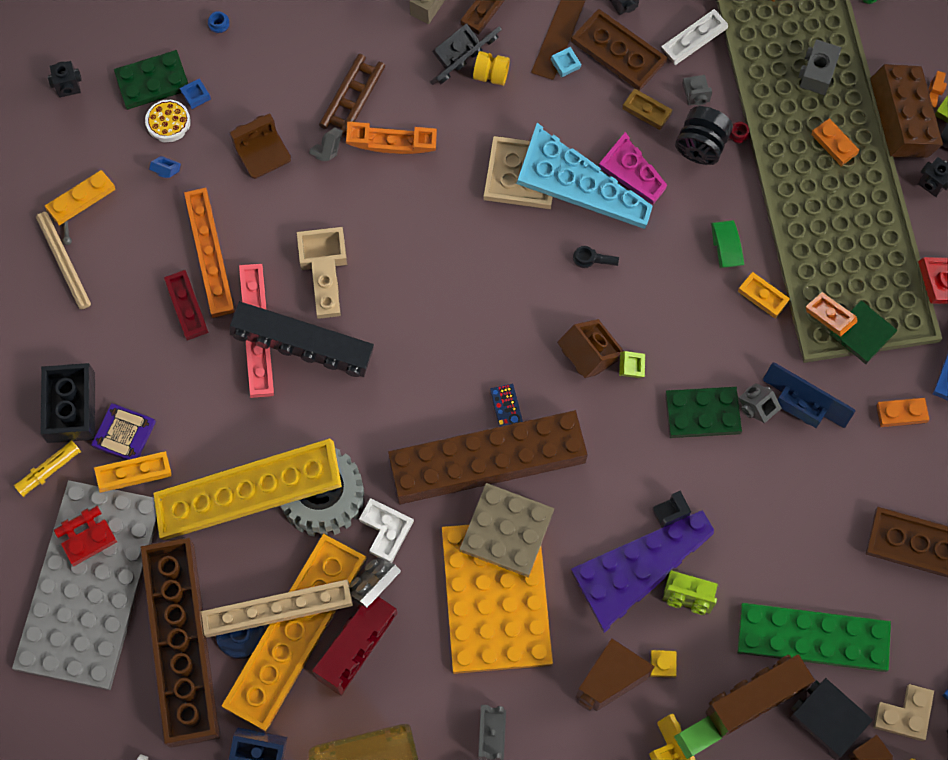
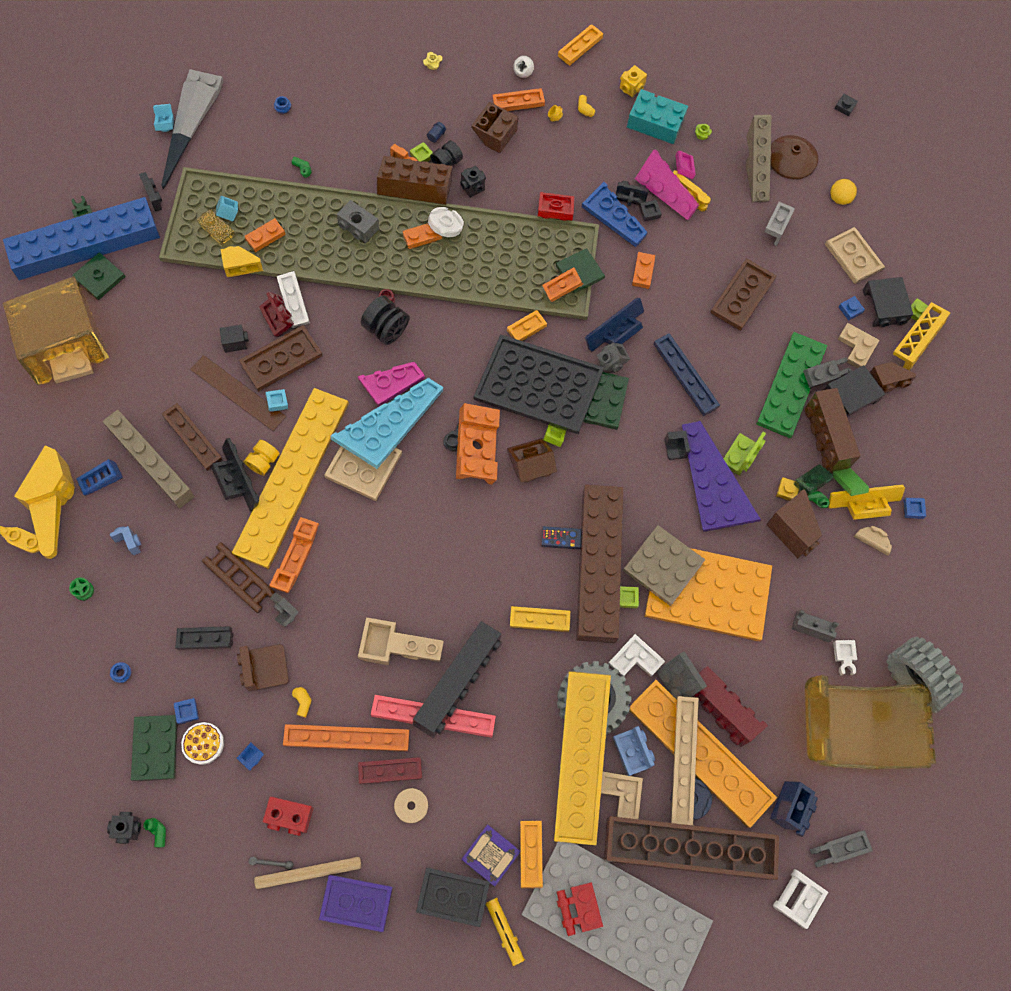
camera: 80 degrees left, 0 degrees up
light orange plate [45,170,116,226] -> none
pearl gold plate [622,88,672,130] -> none
dark grey bracket [683,75,712,106] -> none
green slope [711,220,744,268] -> none
none -> green arm [143,818,166,848]
none -> black hinge [175,626,234,650]
none -> yellow plate [232,388,349,569]
none -> dark red bracket [259,292,294,337]
none -> red brick [263,797,313,836]
none -> yellow arm [292,687,311,718]
none -> dark purple plate [319,875,393,932]
none -> tan piece [394,788,428,824]
none -> white tile [428,207,464,237]
none -> orange piece [456,403,500,485]
none -> black plate [474,334,604,435]
none -> yellow plate [510,606,570,632]
none -> tan plate [601,772,643,819]
none -> medium blue bracket [612,726,655,776]
none -> lime plate [620,586,639,608]
none -> dark blue plate [653,333,720,416]
none -> clear green plate [794,464,833,496]
none -> dark grey hinge [803,357,852,387]
none -> green arm [806,491,830,508]

